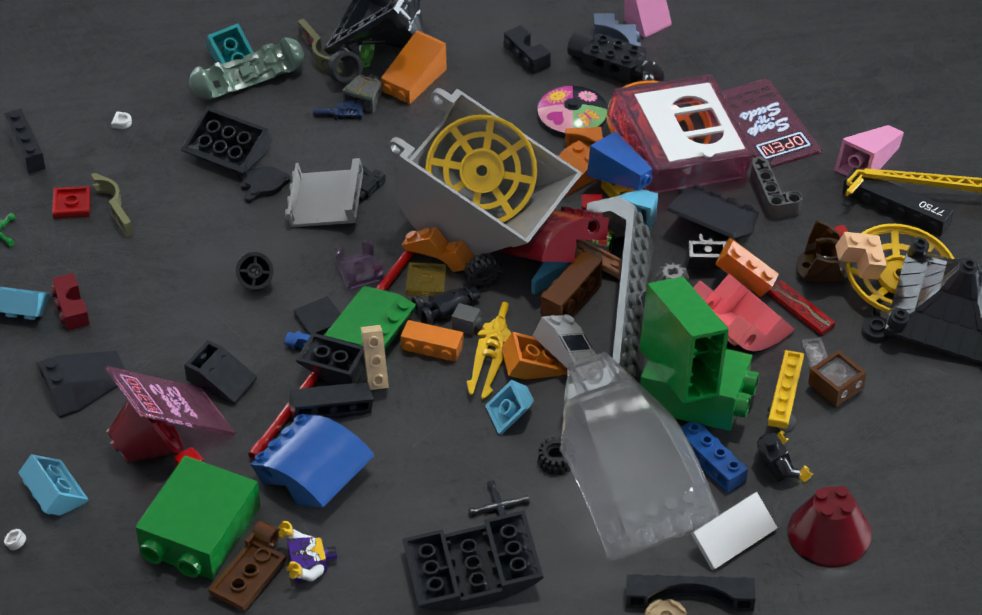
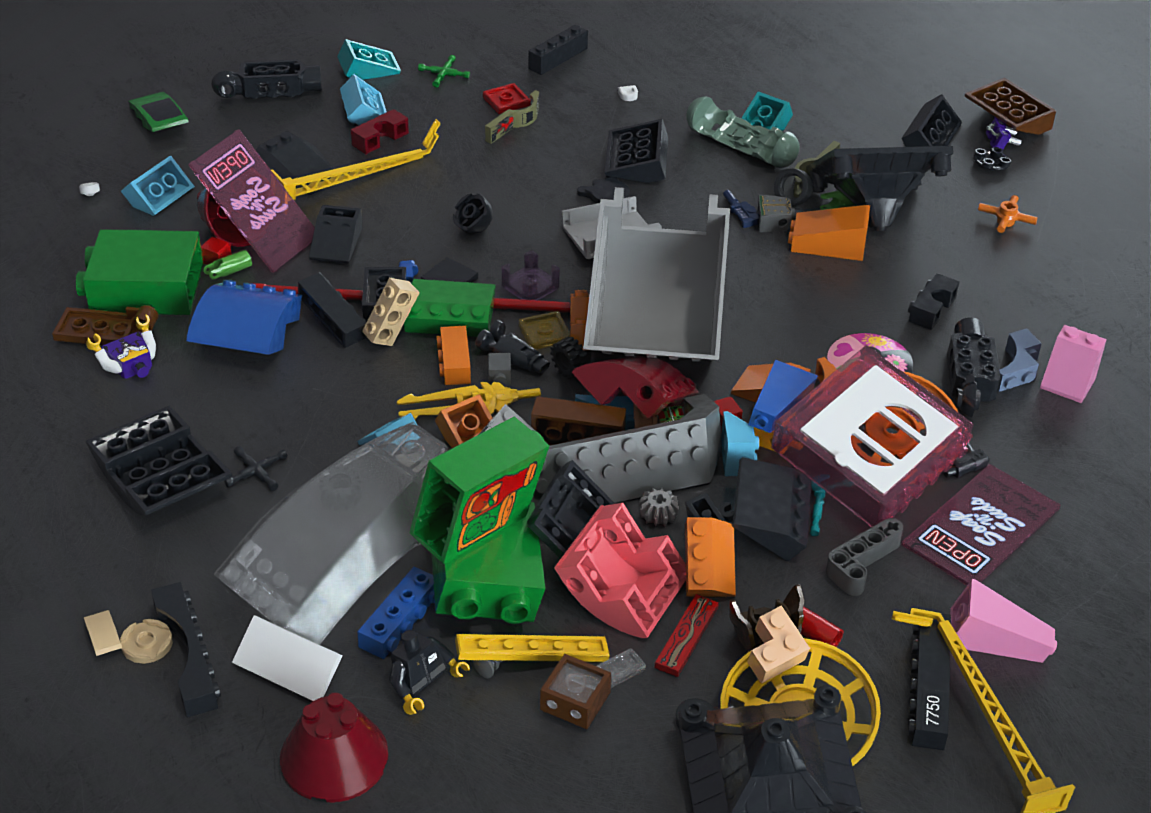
camera: 65 degrees right, 5 degrees down
yellow dish [425,114,537,222] -> none
none -> bright green piece [203,249,252,279]
none -> yellow piece [270,119,441,215]

